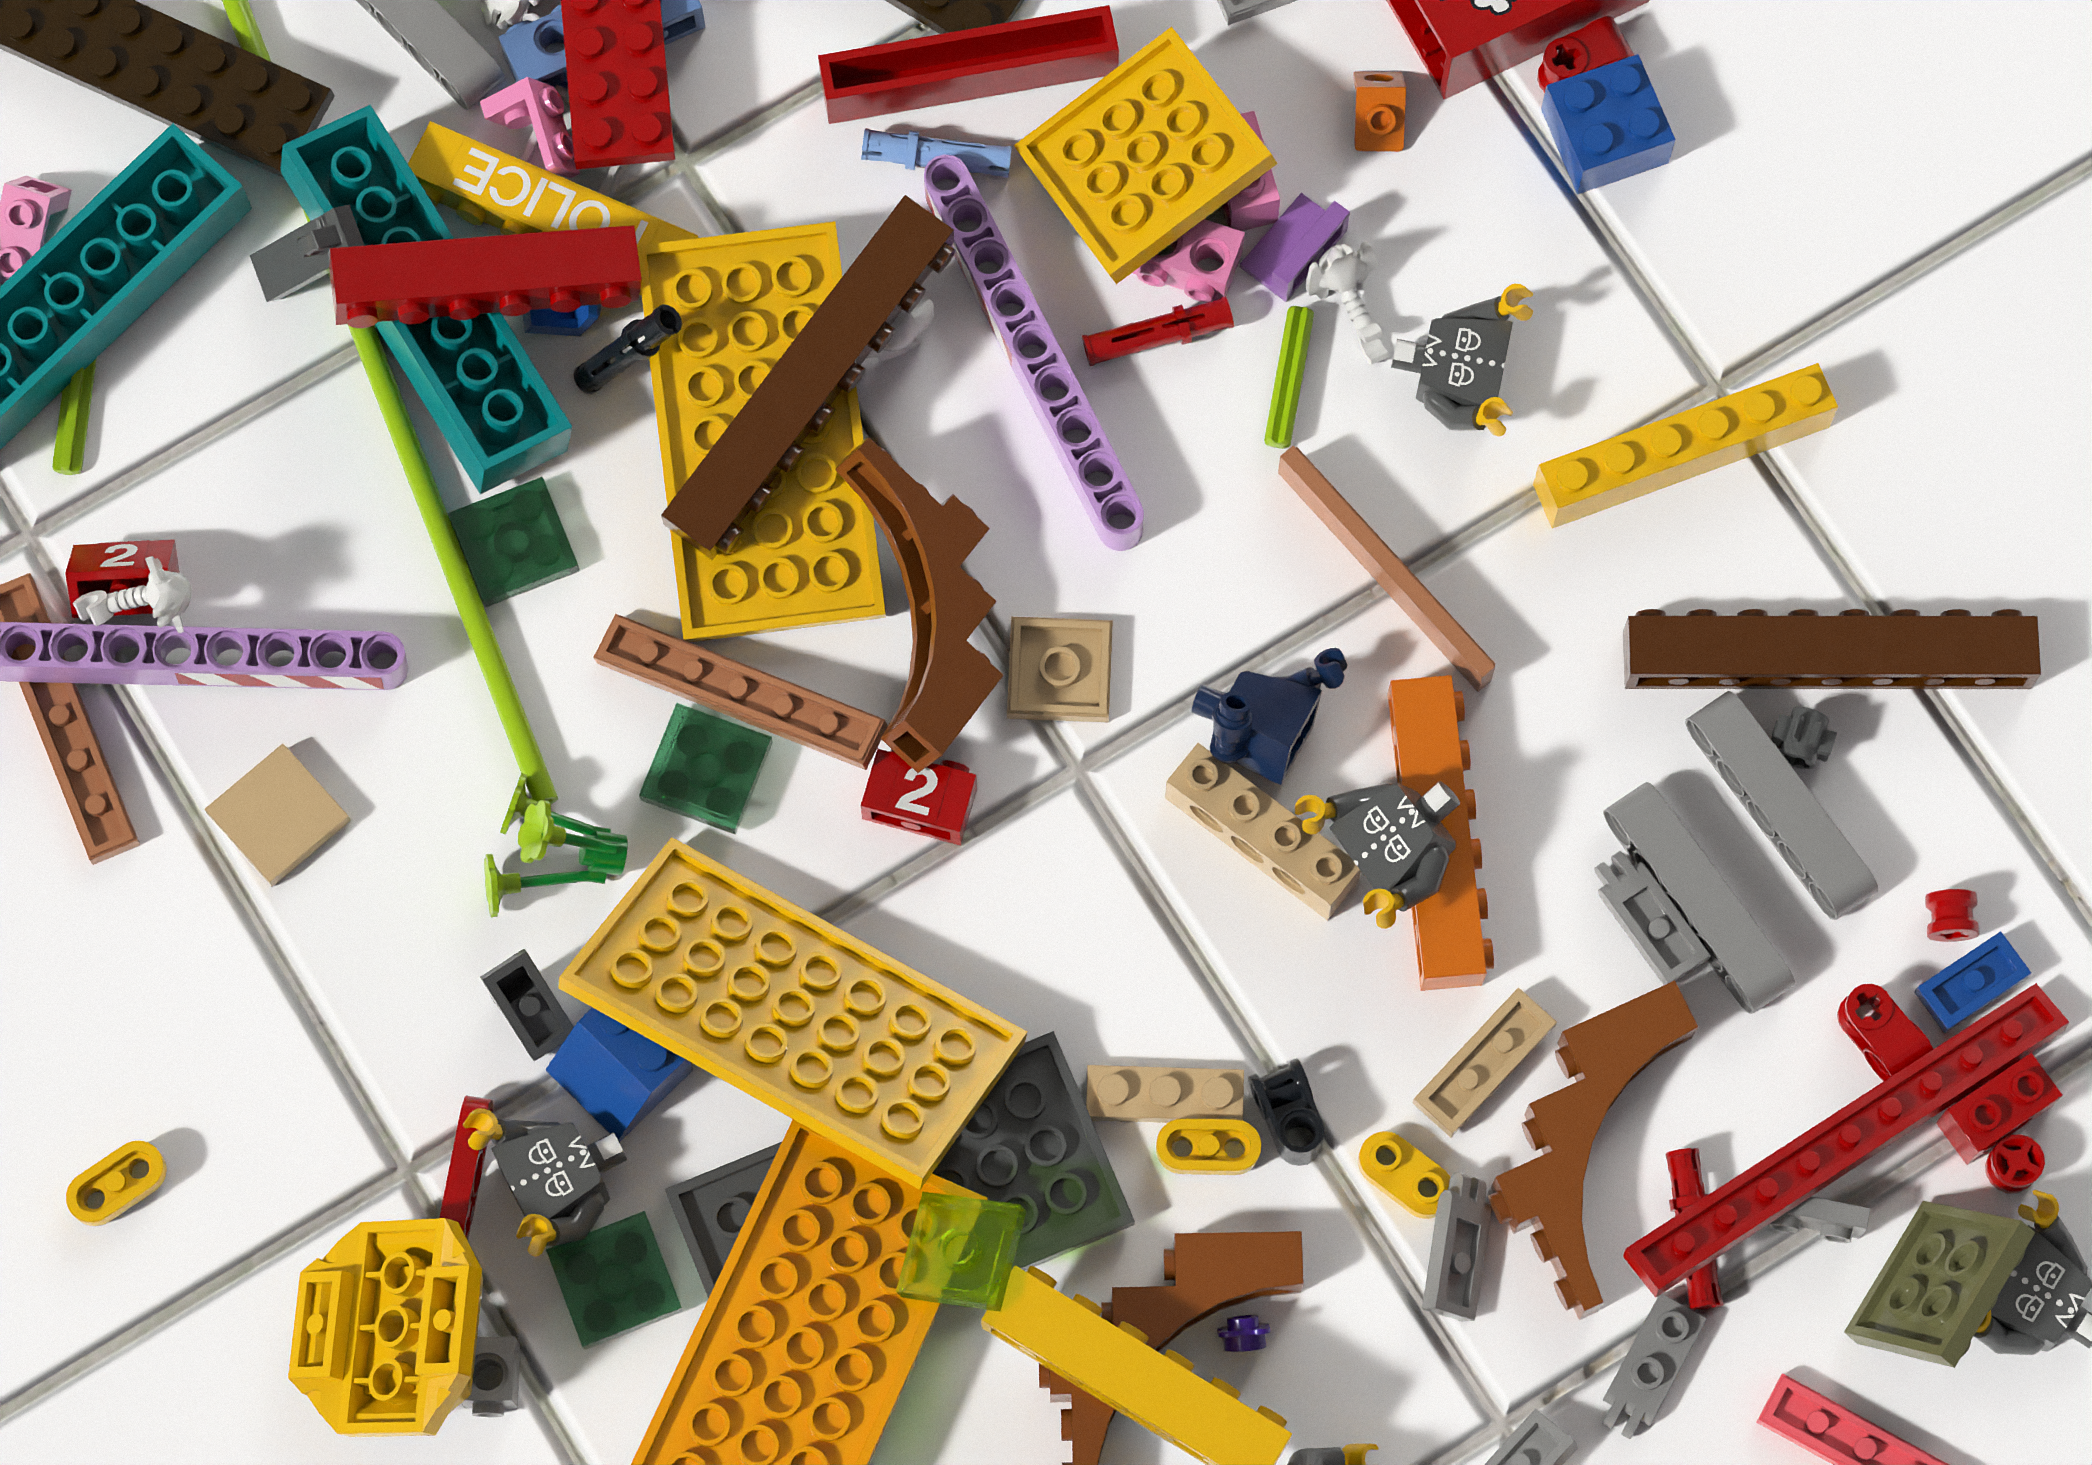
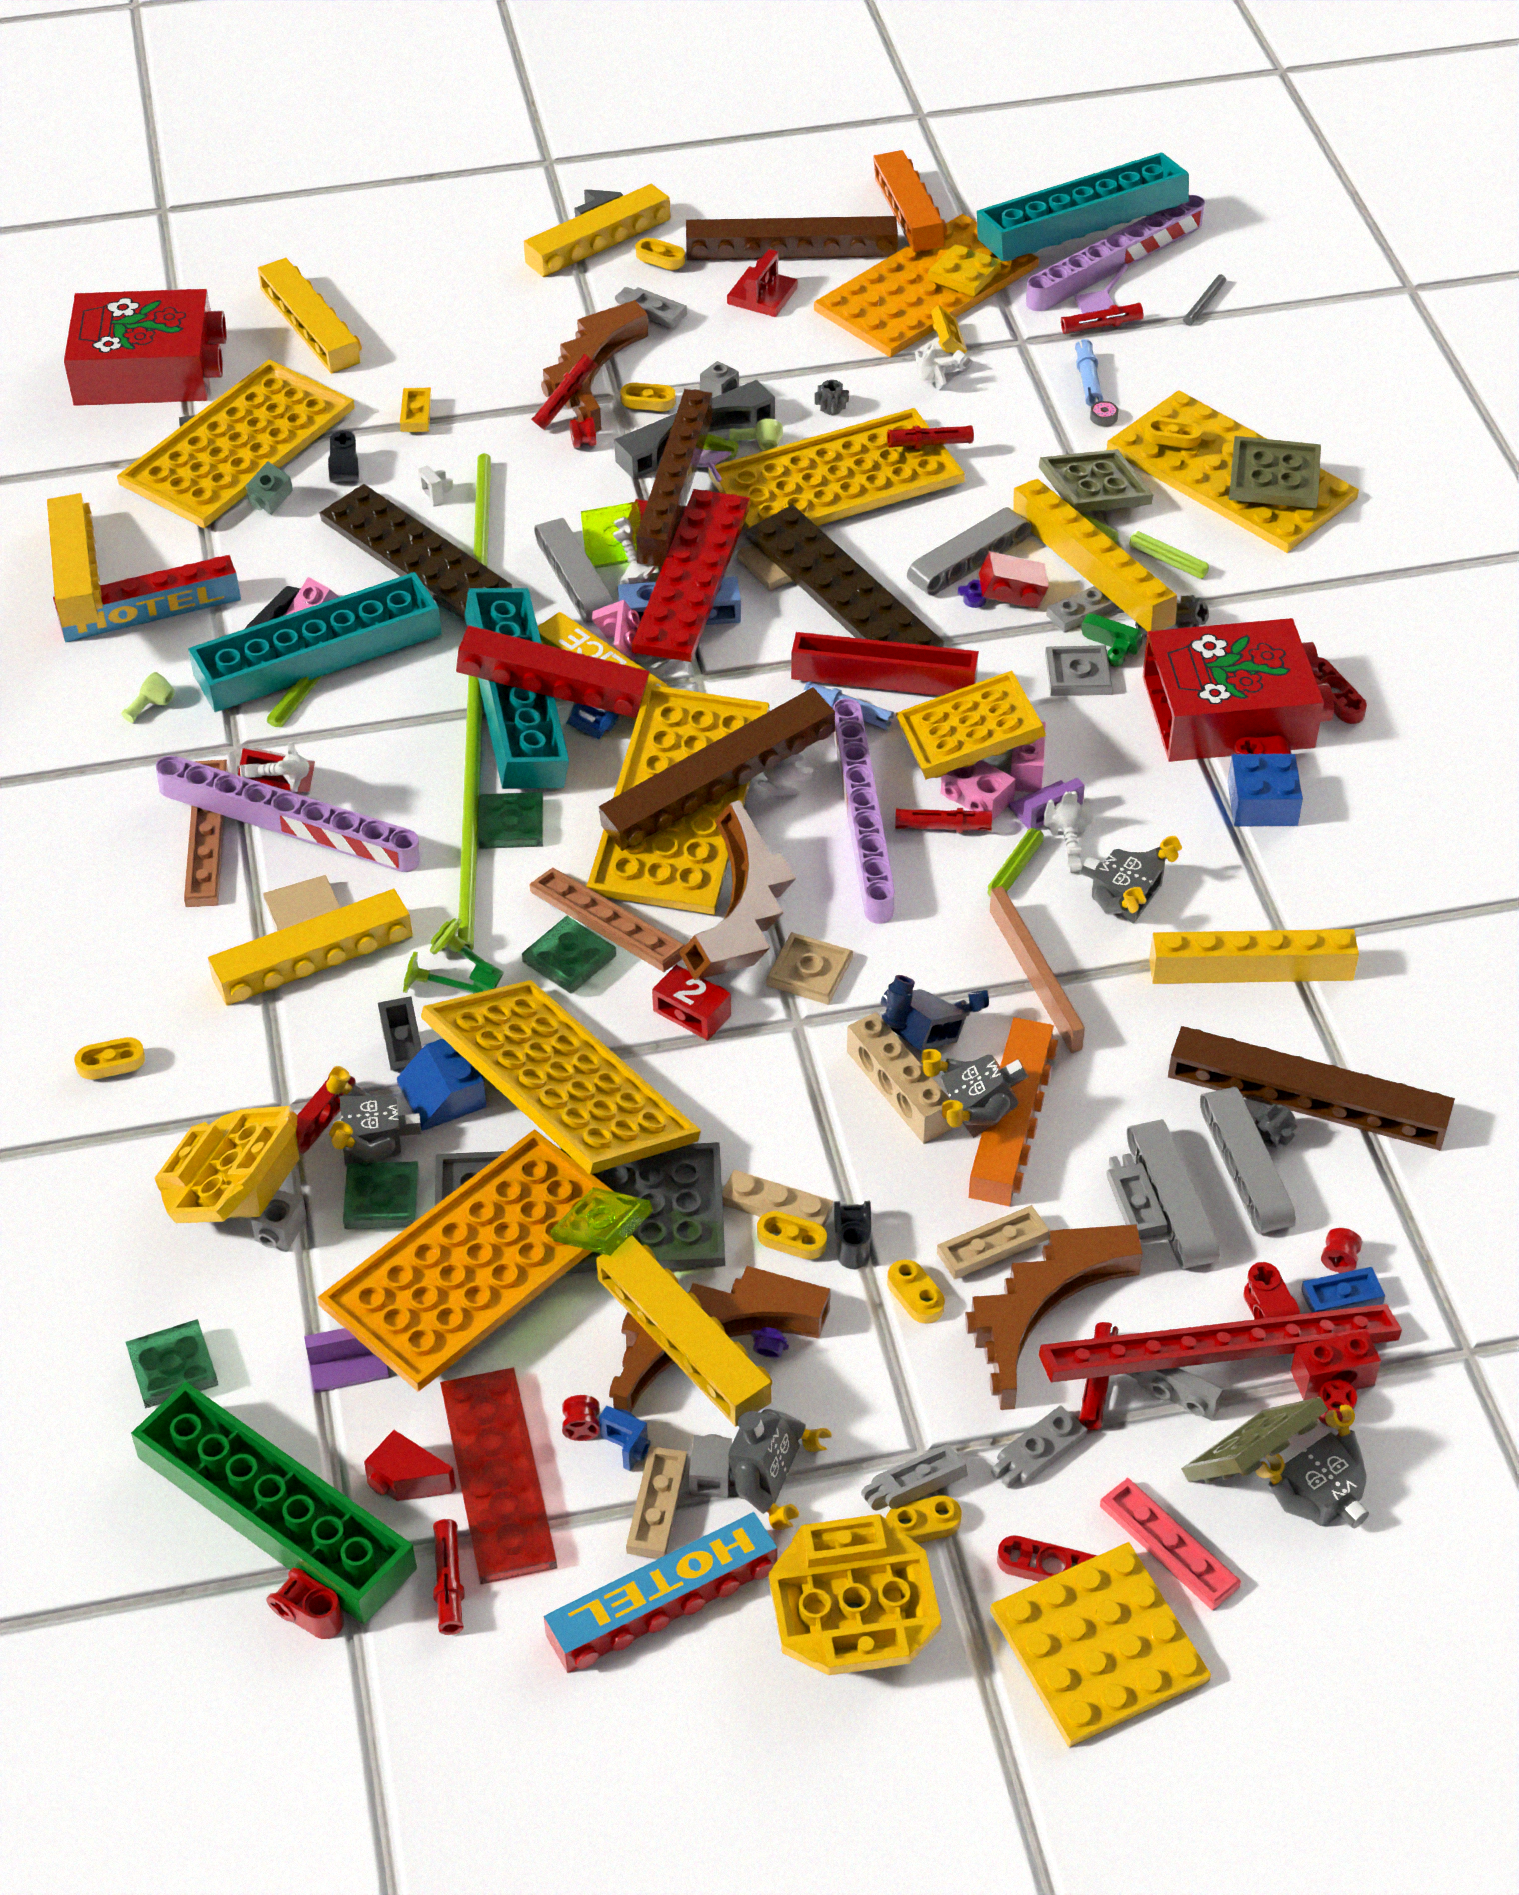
camera: 20 degrees right, 25 degrees down
dark grey hinge [250,205,364,302] -> none
black pin [573,304,682,394] -> none
orange bracket [1353,71,1406,152] -> none
light grey hinge [1422,1172,1491,1322] -> none
none -> yellow brick [207,888,413,1006]

